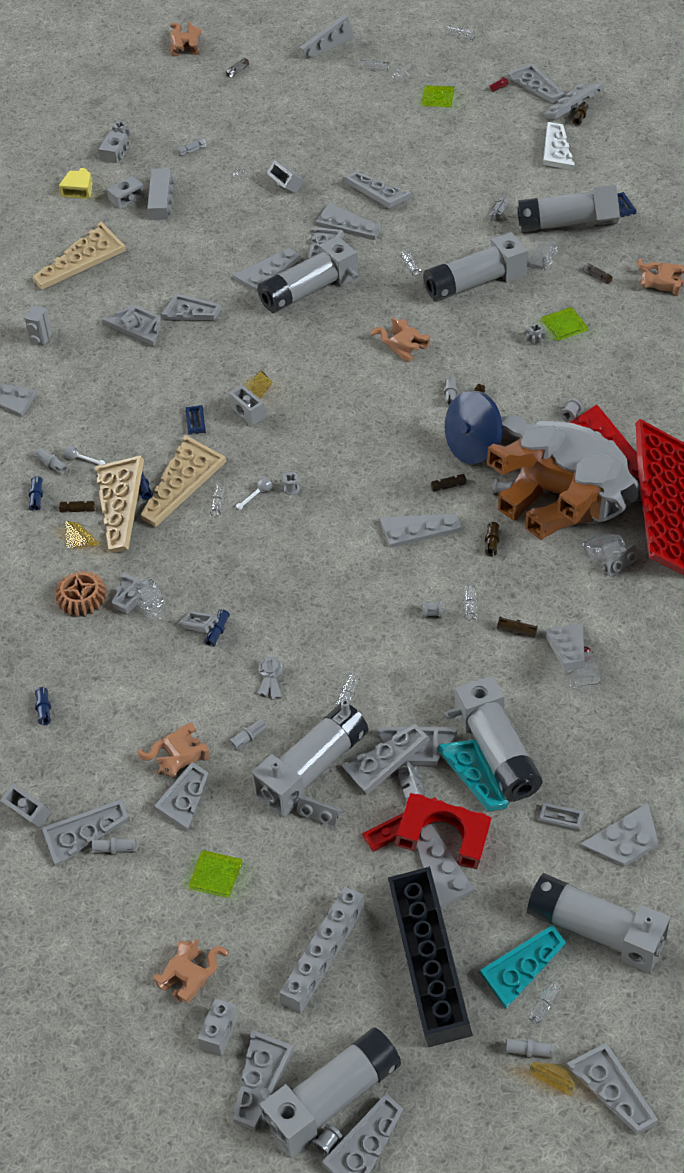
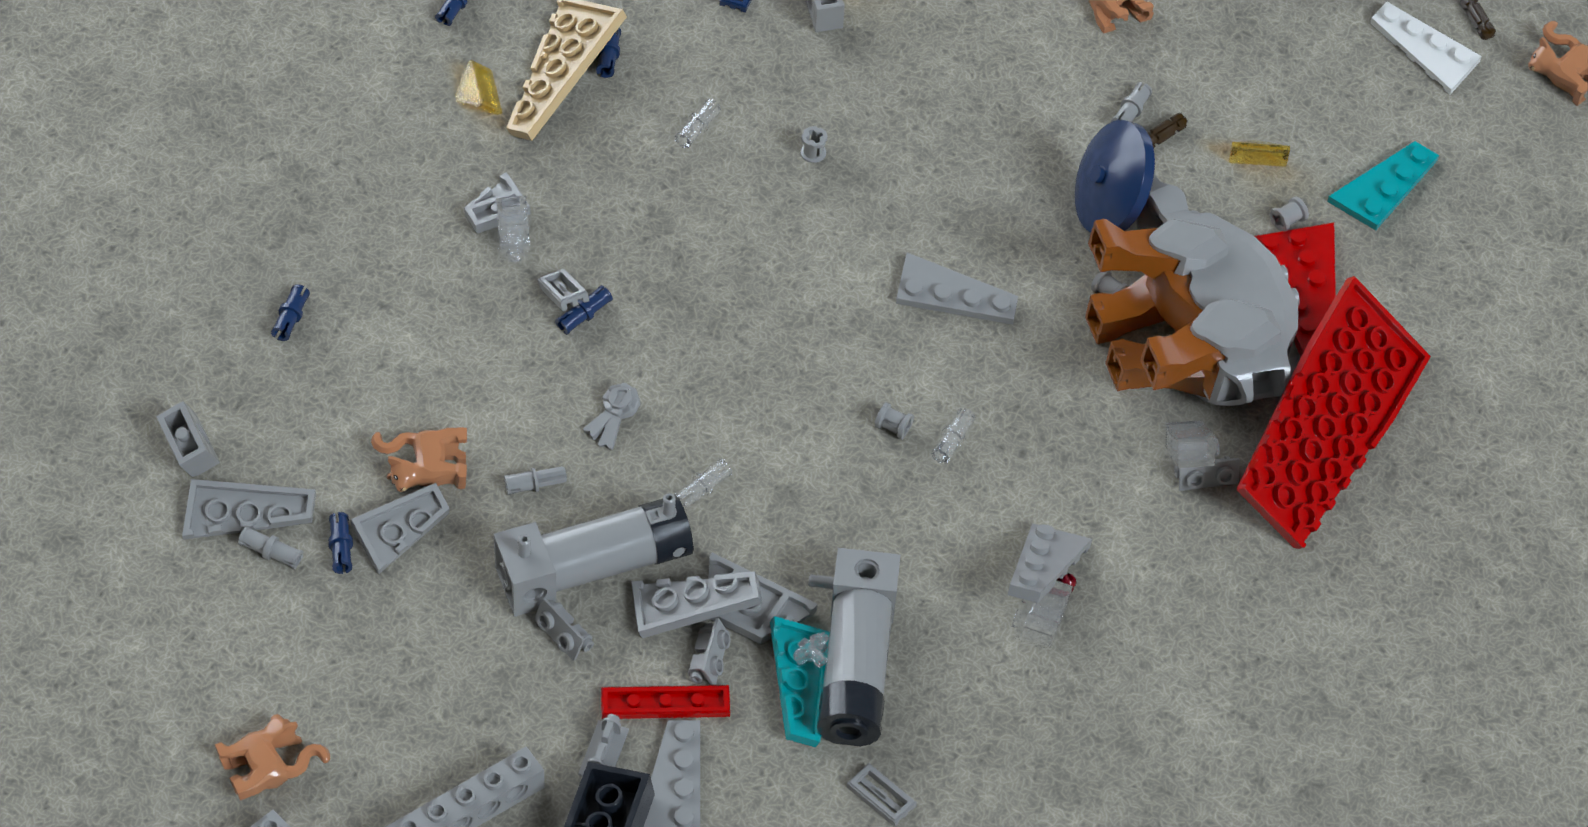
camera: 20 degrees right, 5 degrees up
nougat gear [55,570,107,617] -> none
dark brown axle [59,501,95,512] -> none
tan wing [141,435,226,527] -> none
clear neon green tile [188,850,243,898] -> none
hinge [236,477,273,510] -> none
red arch [394,793,492,869] -> none
dark brown axle [431,474,466,492] -> none
dark brown pin [485,522,500,557] -> none
dark brown pin [497,616,538,638] -> none
light grey gear [525,324,546,344] -> none
clear neon green tile [541,306,588,341] -> none
none -> dark blue pin [328,512,353,574]
none -> light grey hinge [578,714,629,776]
none -> clear plant [793,632,829,667]
none -> clear yellow slope [1229,140,1290,167]
none -> teal wing [1327,141,1439,231]
none -> white wing [1371,2,1481,95]

